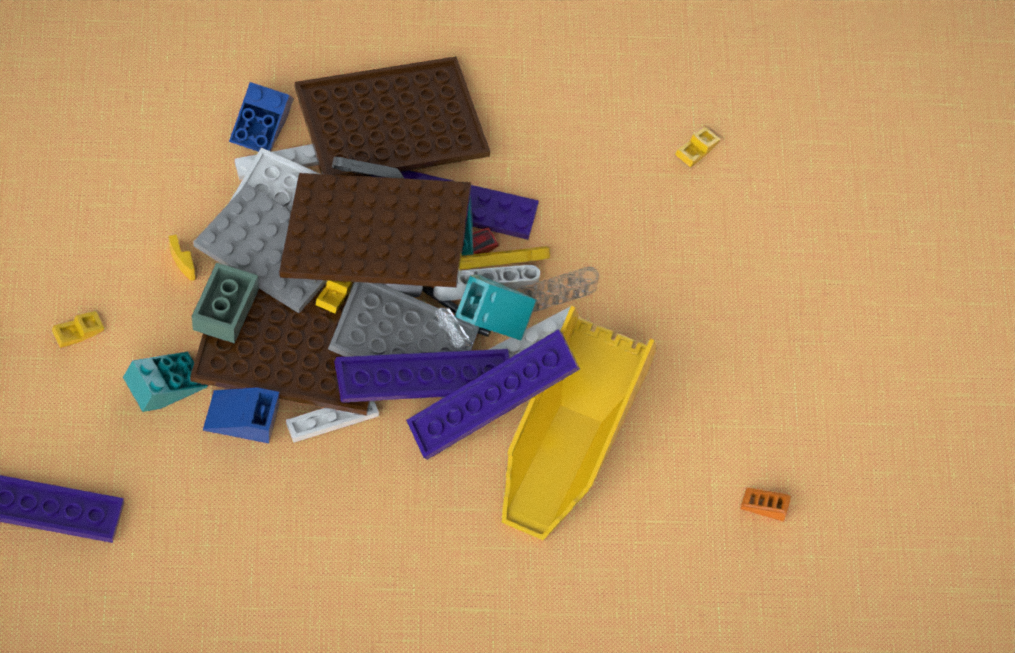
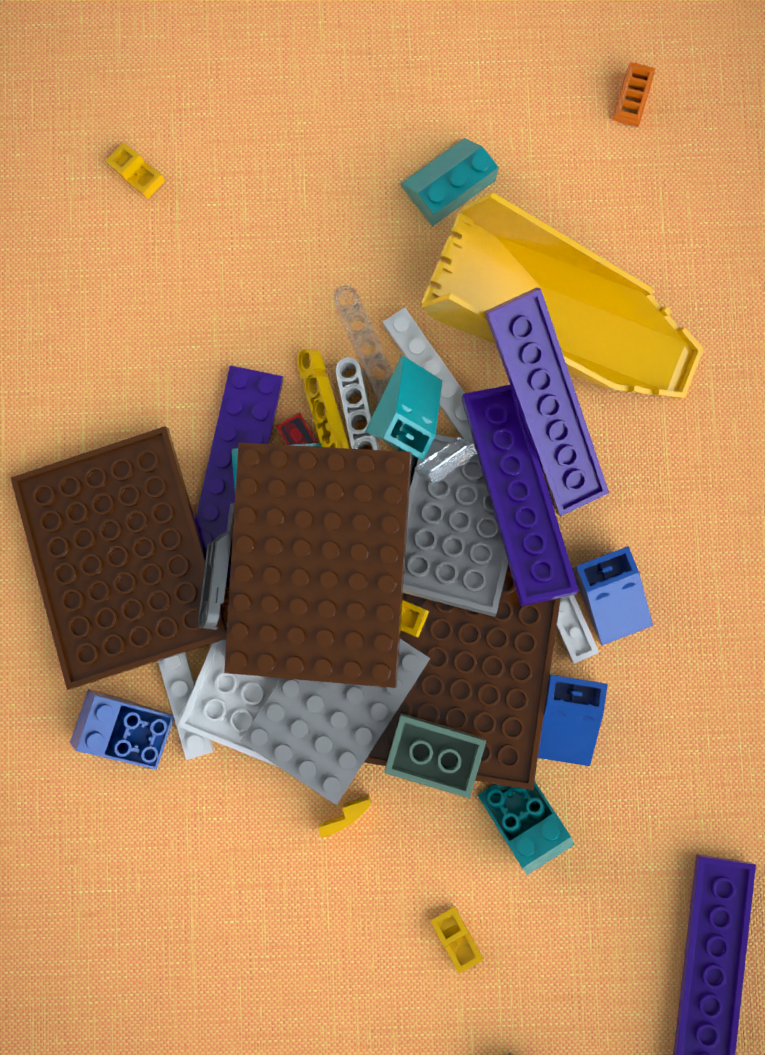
camera: 85 degrees left, 25 degrees up
none -> teal slope [401,138,499,227]
none -> slope [572,546,653,646]

